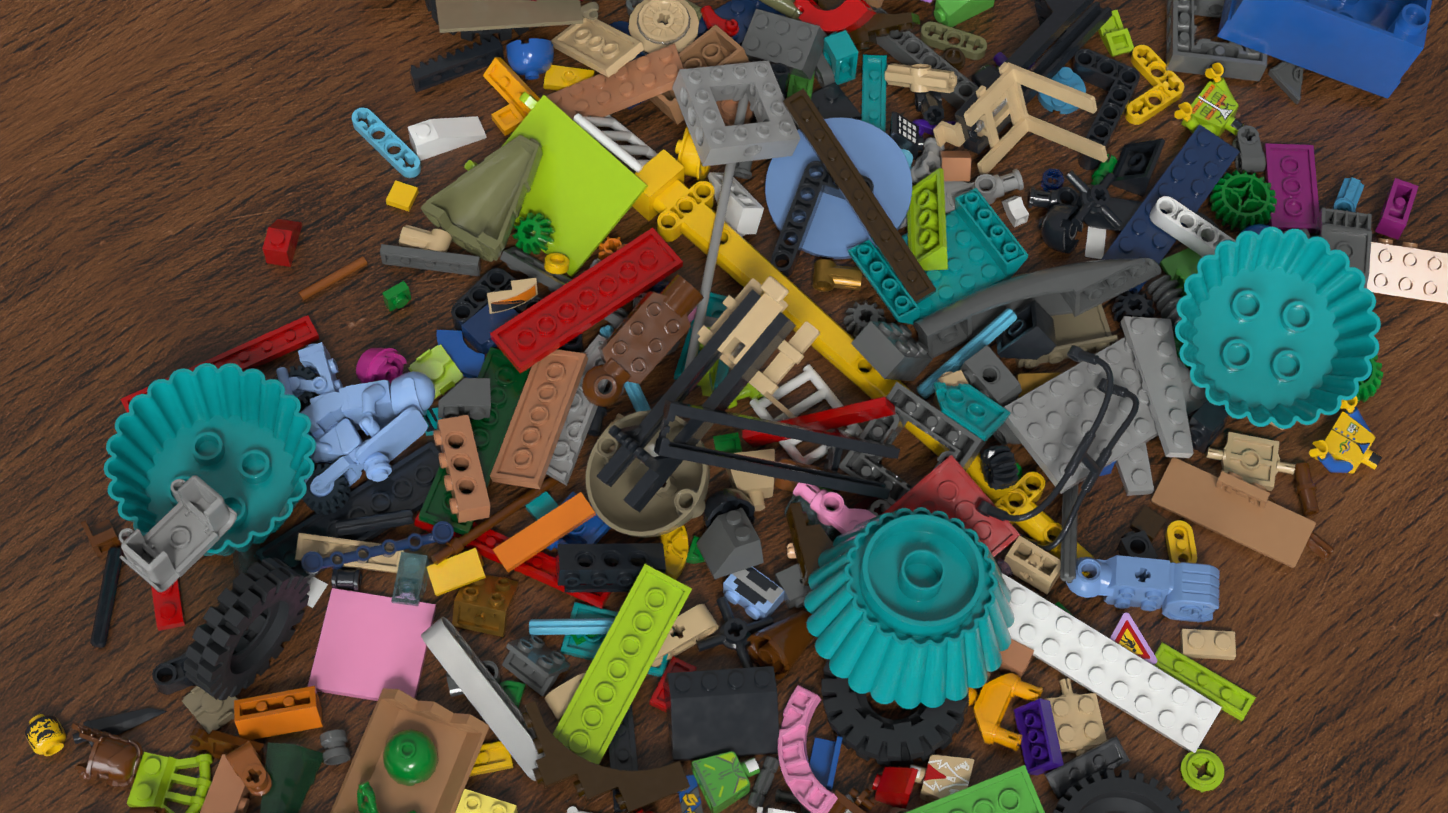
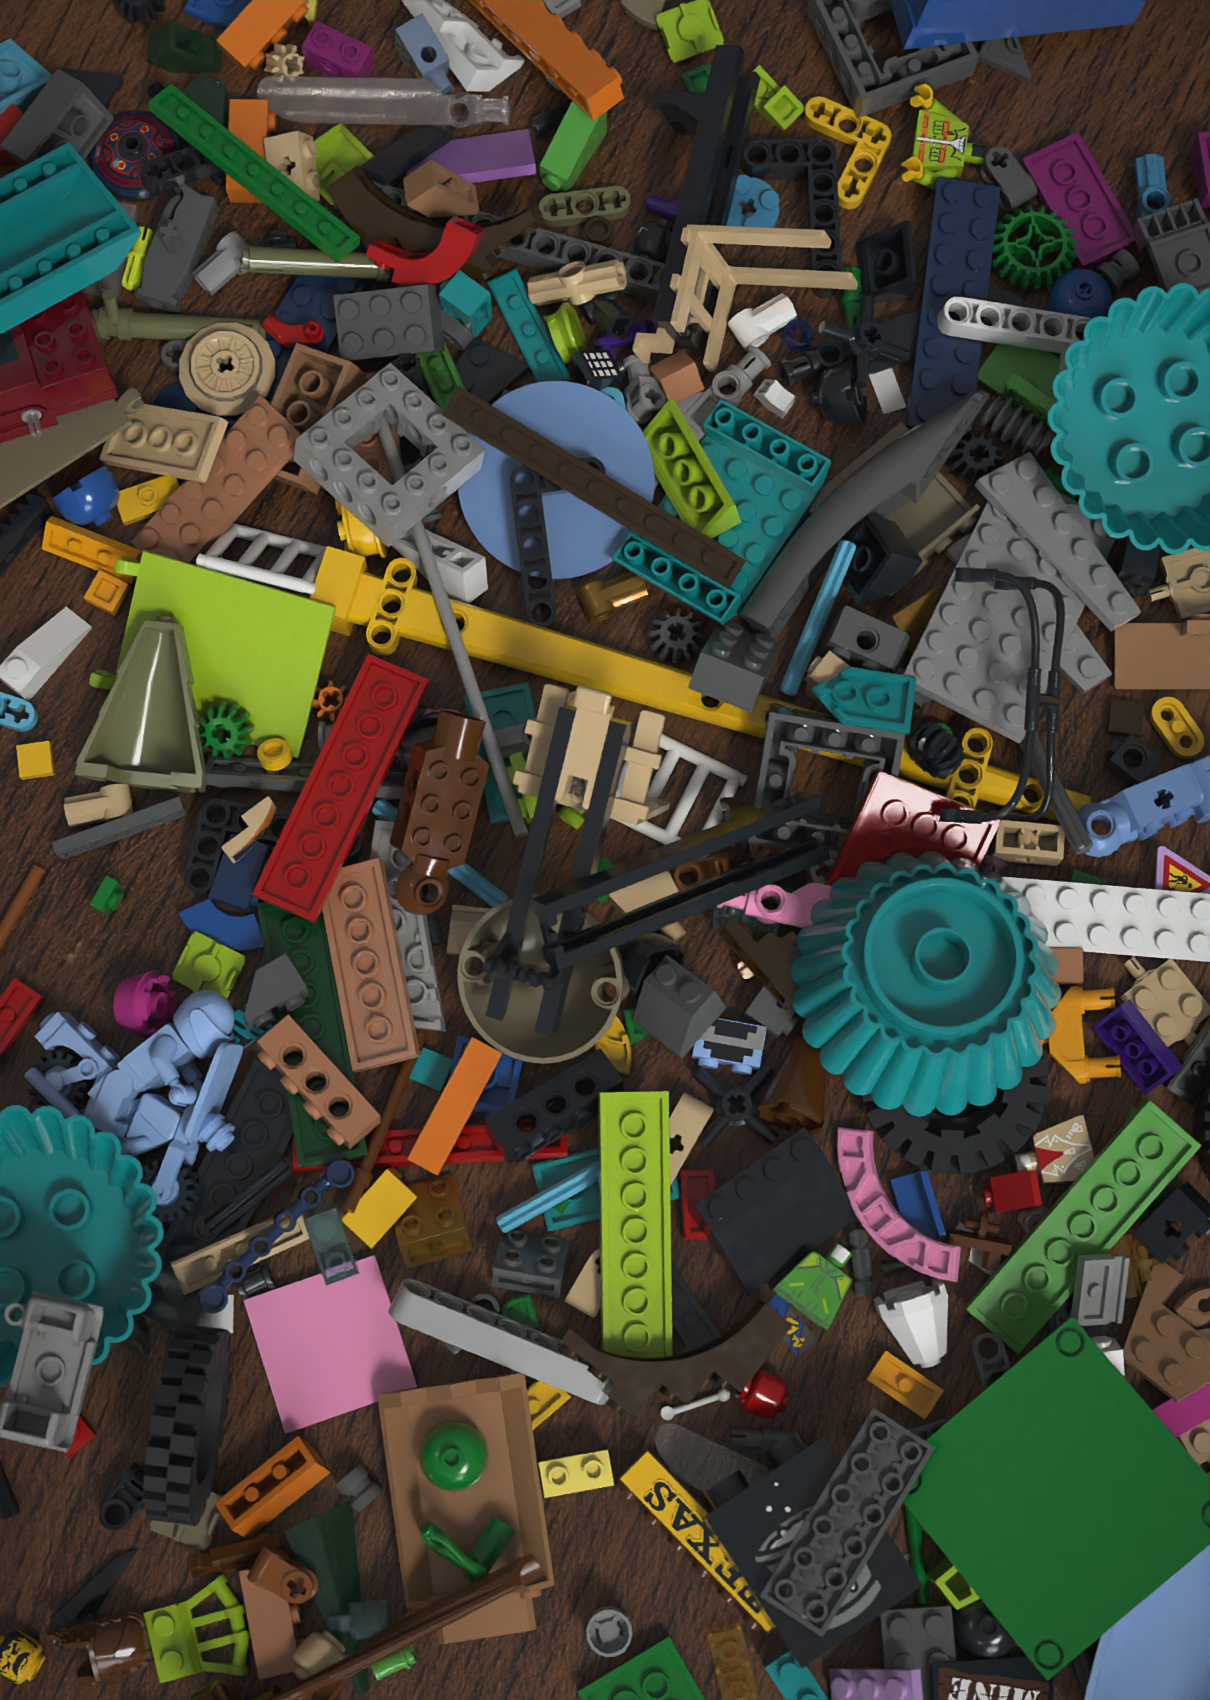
camera: 25 degrees left, 15 degrees up
red tile [742,396,896,447] -> none
none -> lime hat [543,302,589,364]
none -> white piece [728,293,797,352]

